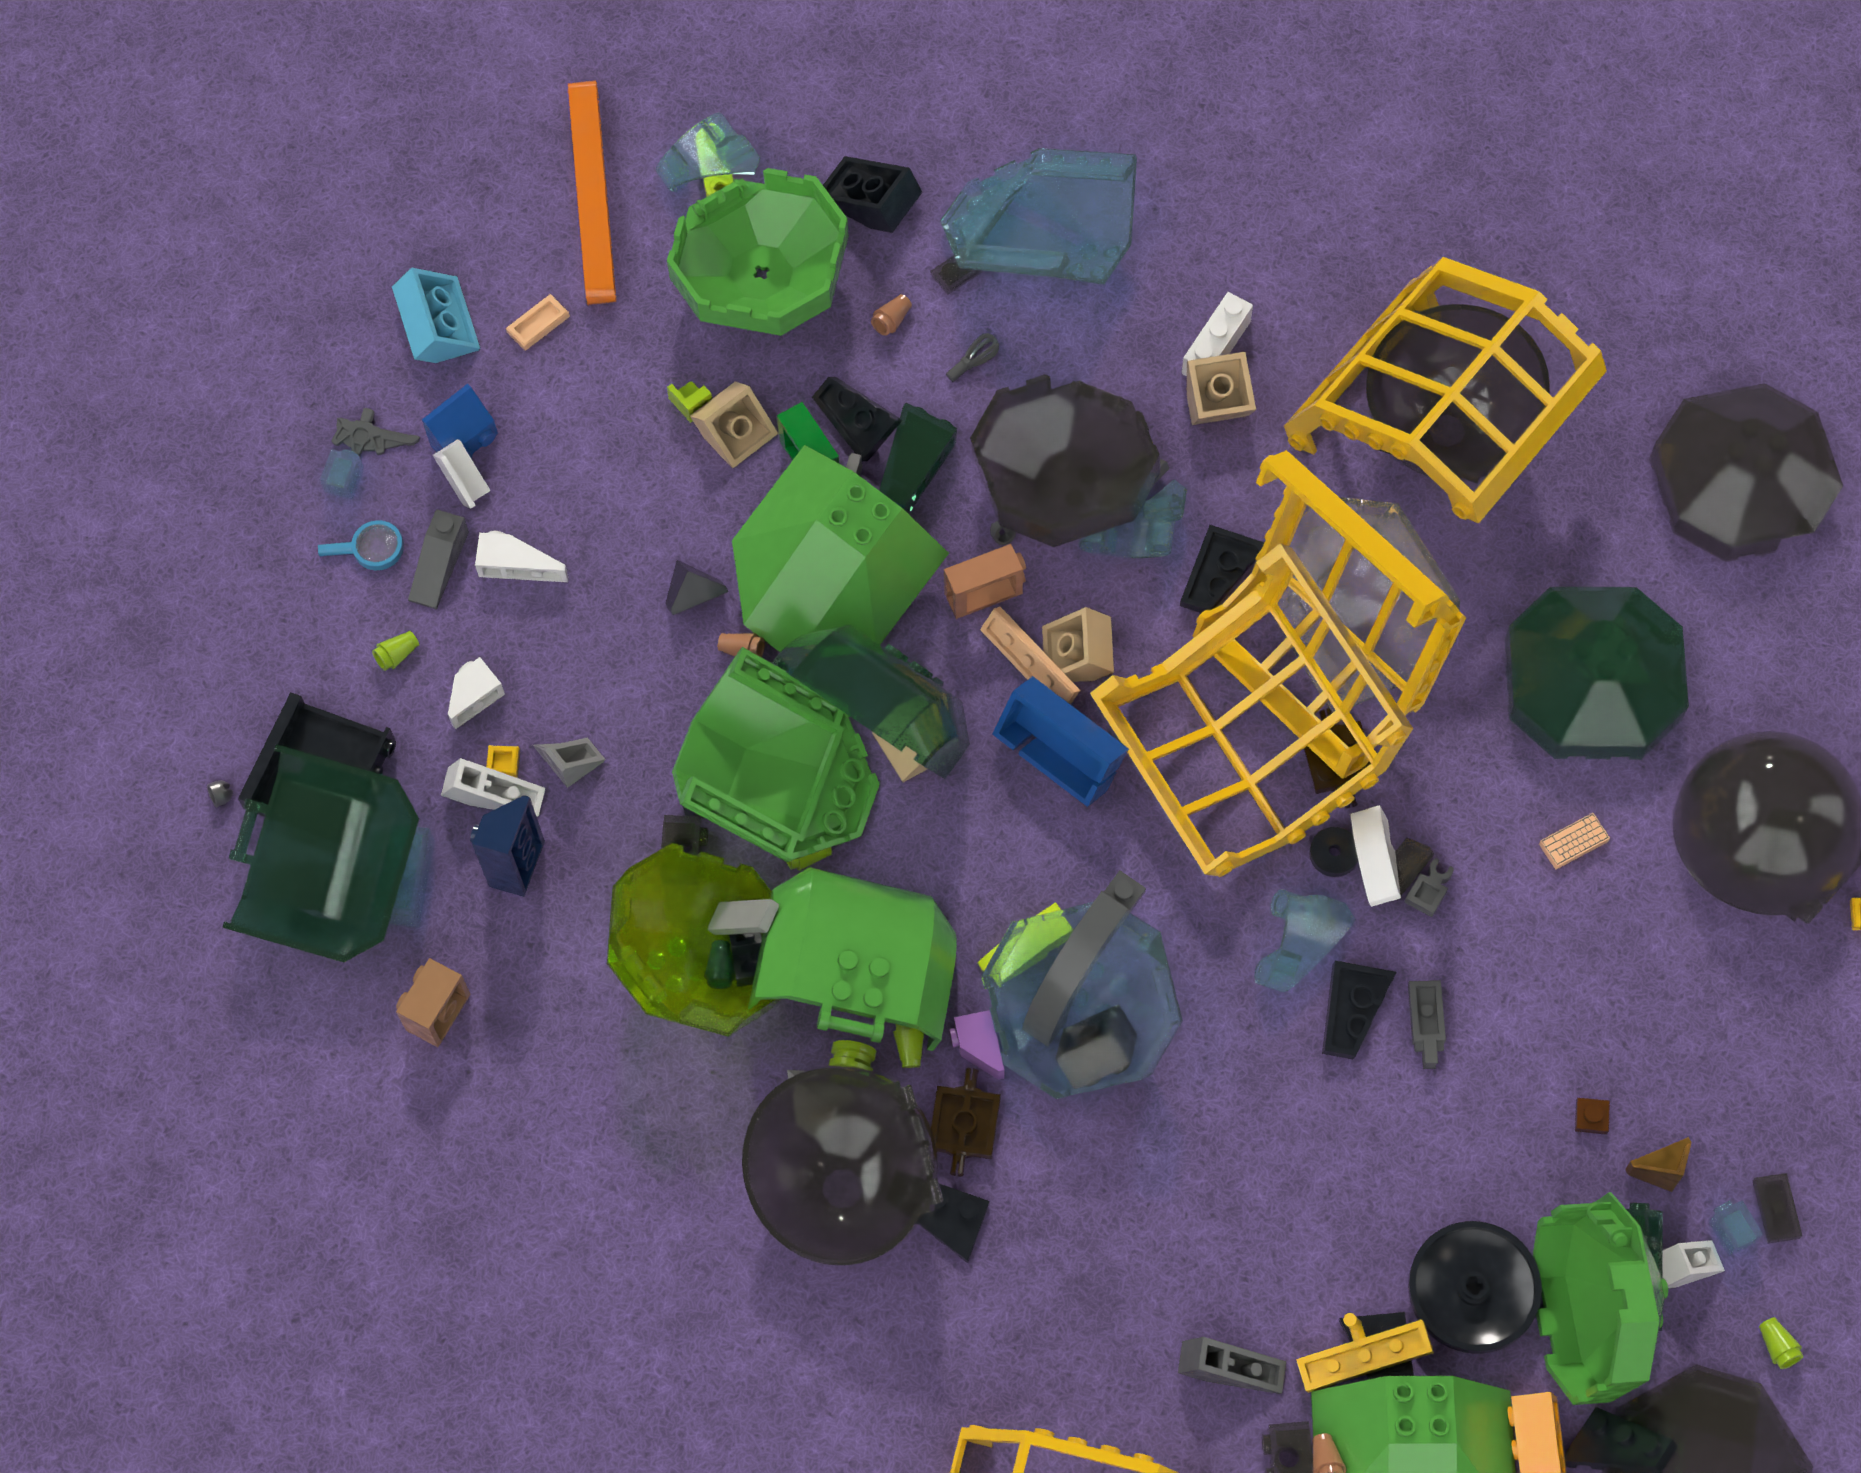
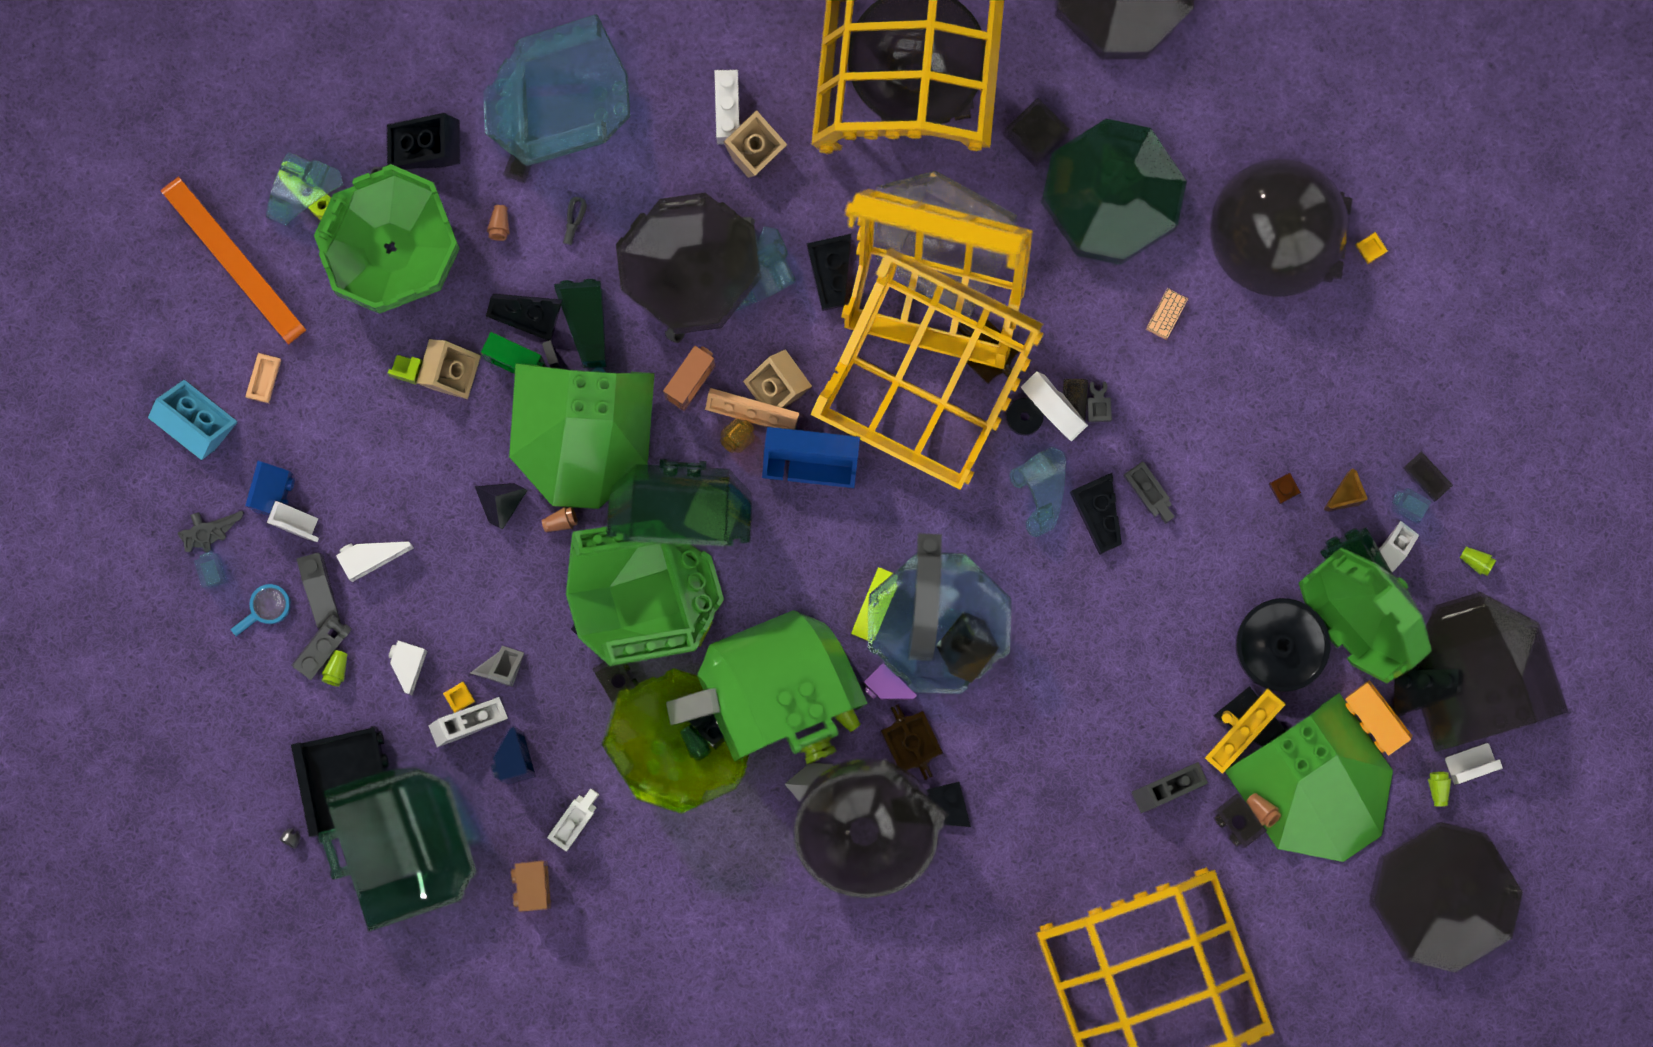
camera: 40 degrees left, 15 degrees up
none -> dark grey plate [291,614,351,680]
none -> white hinge [547,789,599,852]
none -> clear yellow head [720,419,755,453]
none -> clear smoke brick [1003,98,1070,167]

